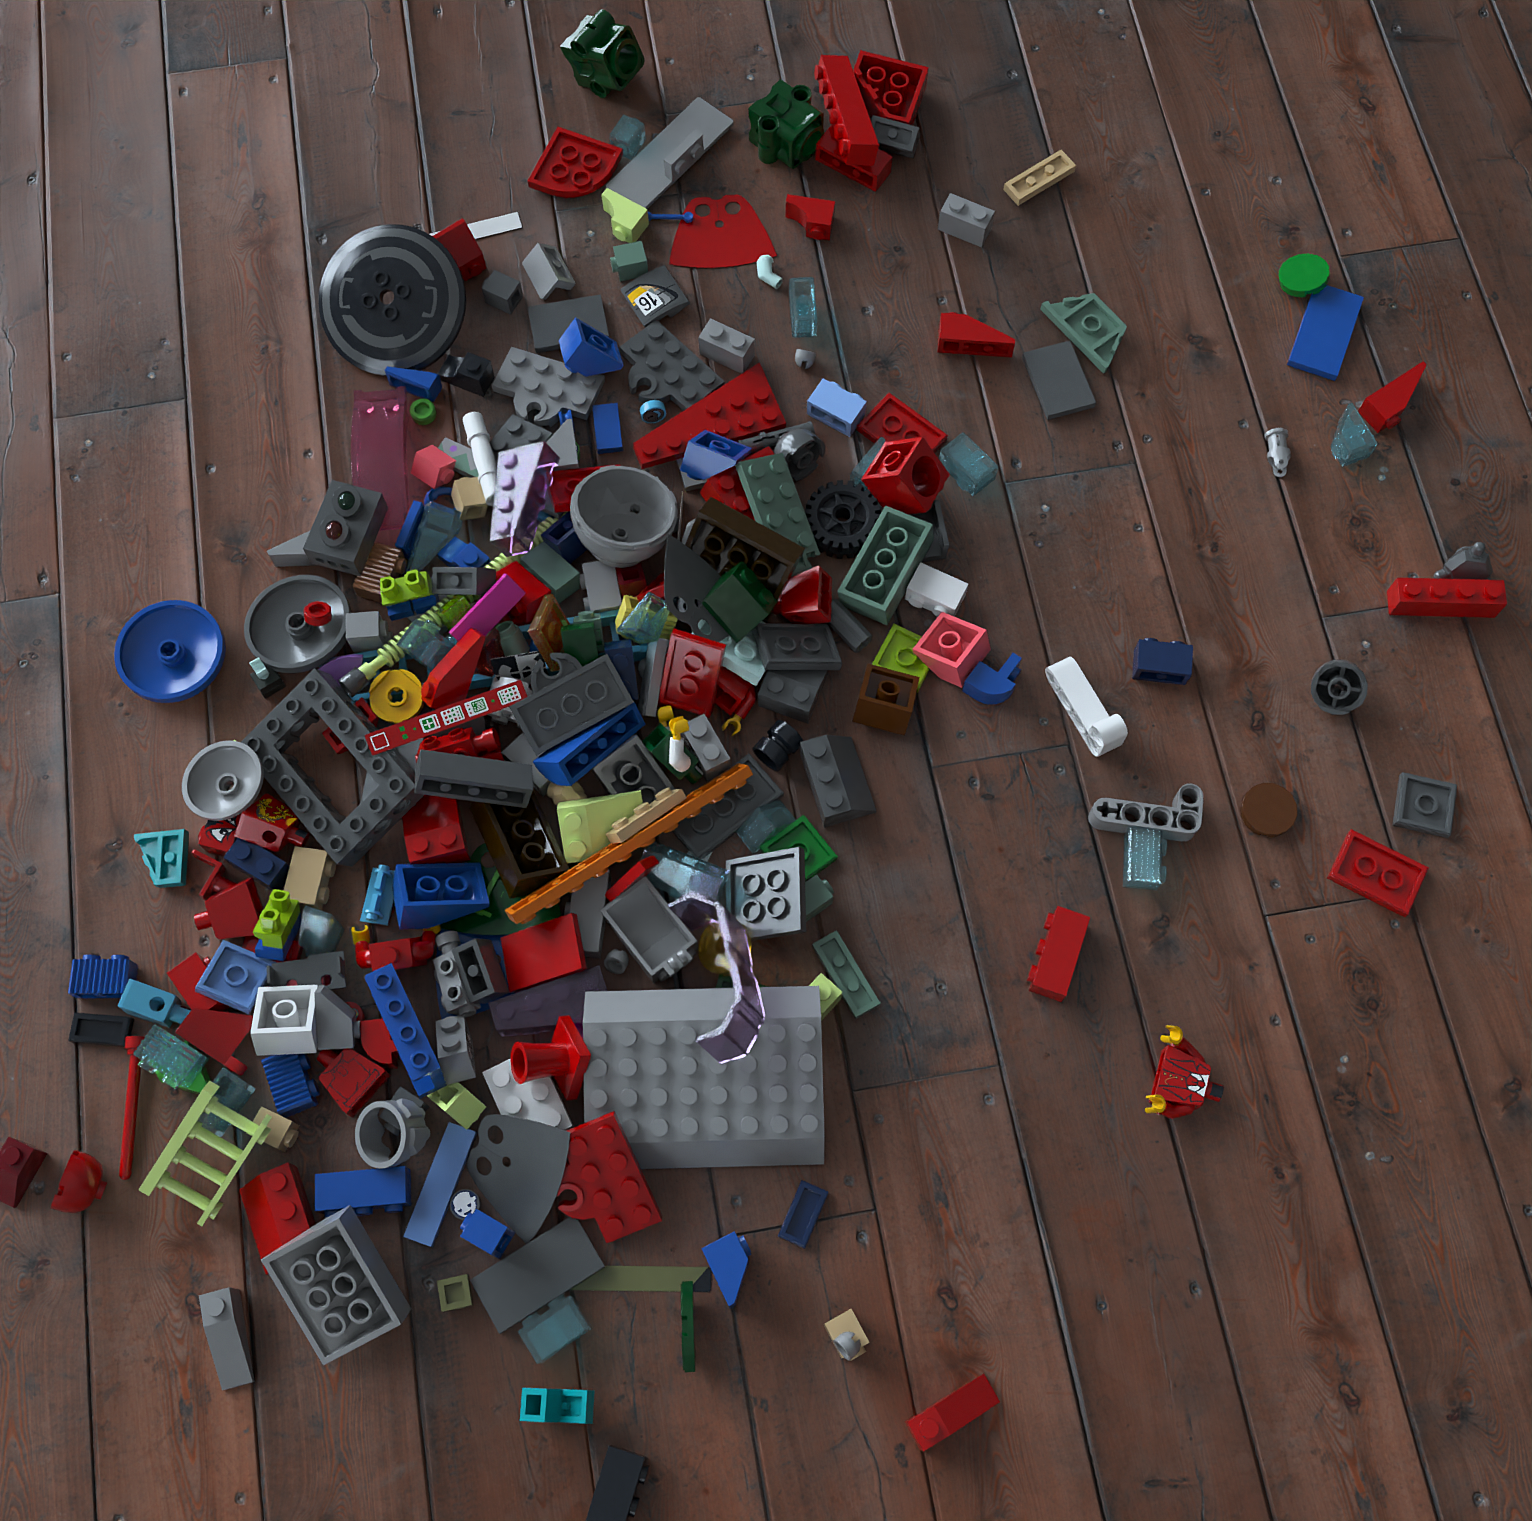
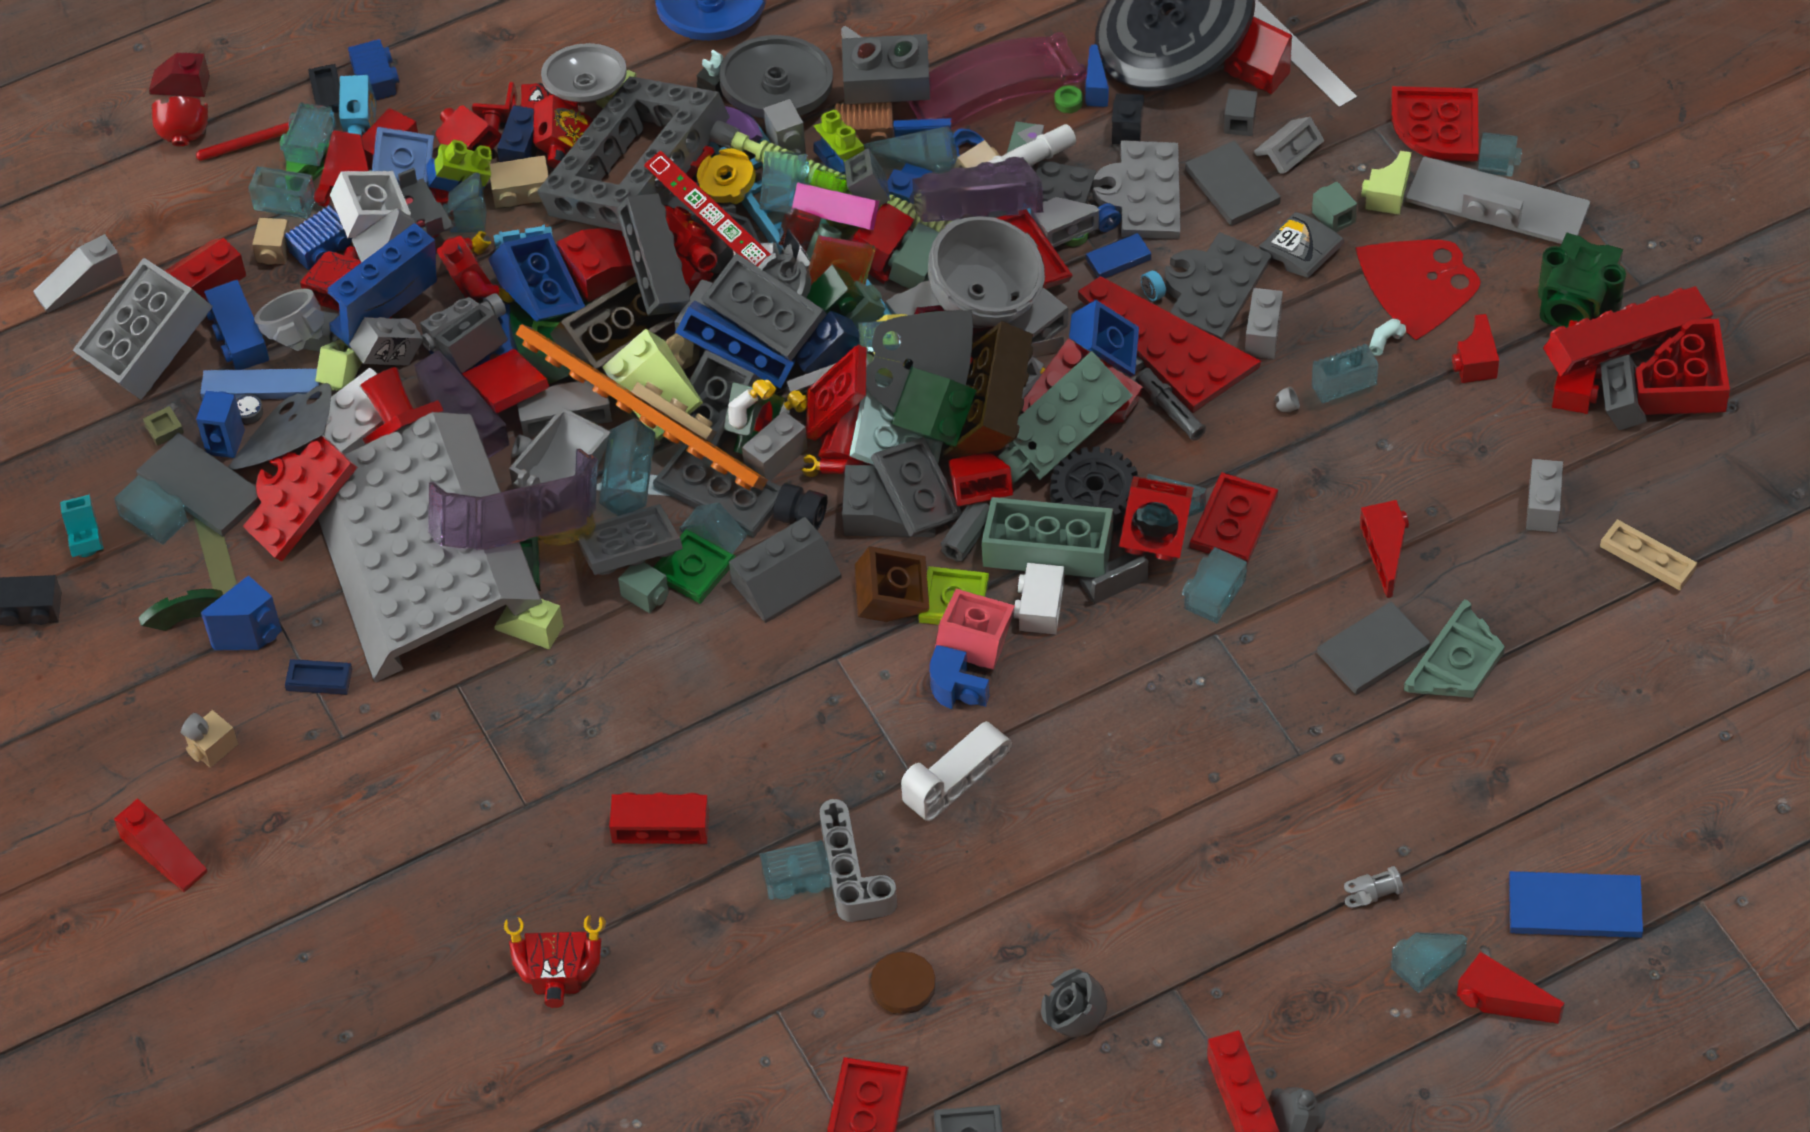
camera: 75 degrees right, 15 degrees down
teal wing [134,829,189,888] -> none
yellowish green fence [139,1080,272,1226] -> none
red tile [304,601,332,626] -> none
coral brick [411,445,456,489] -> none
red slope [421,628,486,709] -> none
blue slope [559,317,624,377] -> none
dark green piece [560,9,645,98] -> none
red tile [605,855,660,902] -> none
blue hinge [648,212,694,223] -> none
dark grey cylinder [774,428,825,481] -> none
light blue brick [807,378,867,437] -> none
sand green plate [812,930,880,1020] -> none
dark blue brick [1132,638,1193,685] -> none
green tile [1279,253,1330,297] -> none

